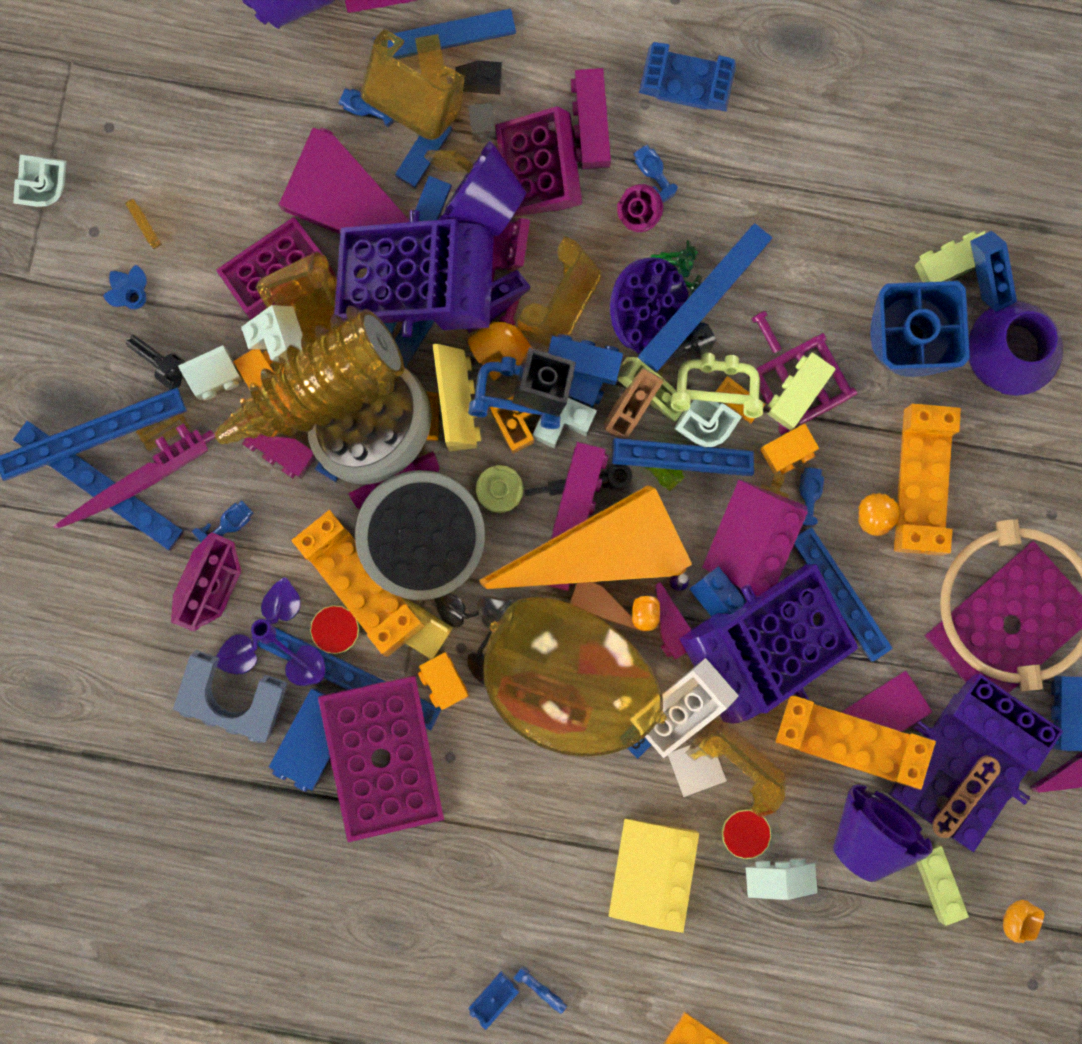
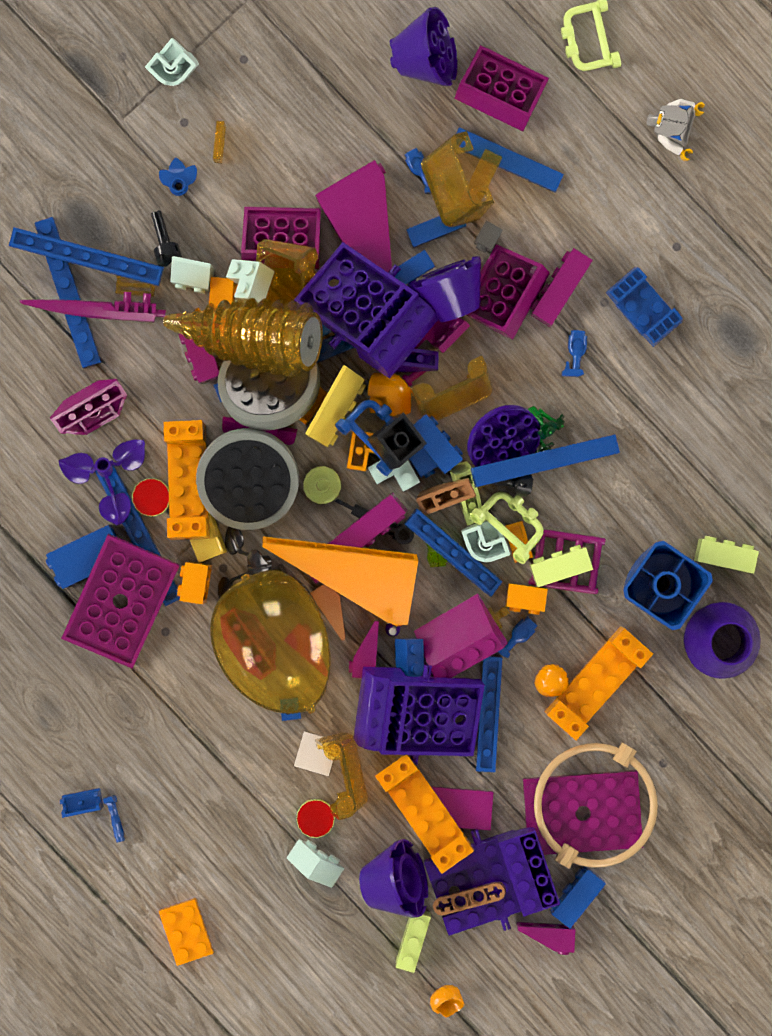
camera: 40 degrees right, 5 degrees up
sand blue arch [173,650,288,743] -> none
blue piece [191,500,254,542] -> none
clear yellow tile [424,150,473,173] -> none
black slope [454,60,502,95] -> none
light yellow slope [608,818,699,933] -> none
magenta cone [617,184,664,232] -> none
white brick [631,658,738,758] -> none
light orange piece [632,596,660,631] -> none
magenta piece [751,311,782,353] -> none
blue brick [970,231,1017,312] -> none

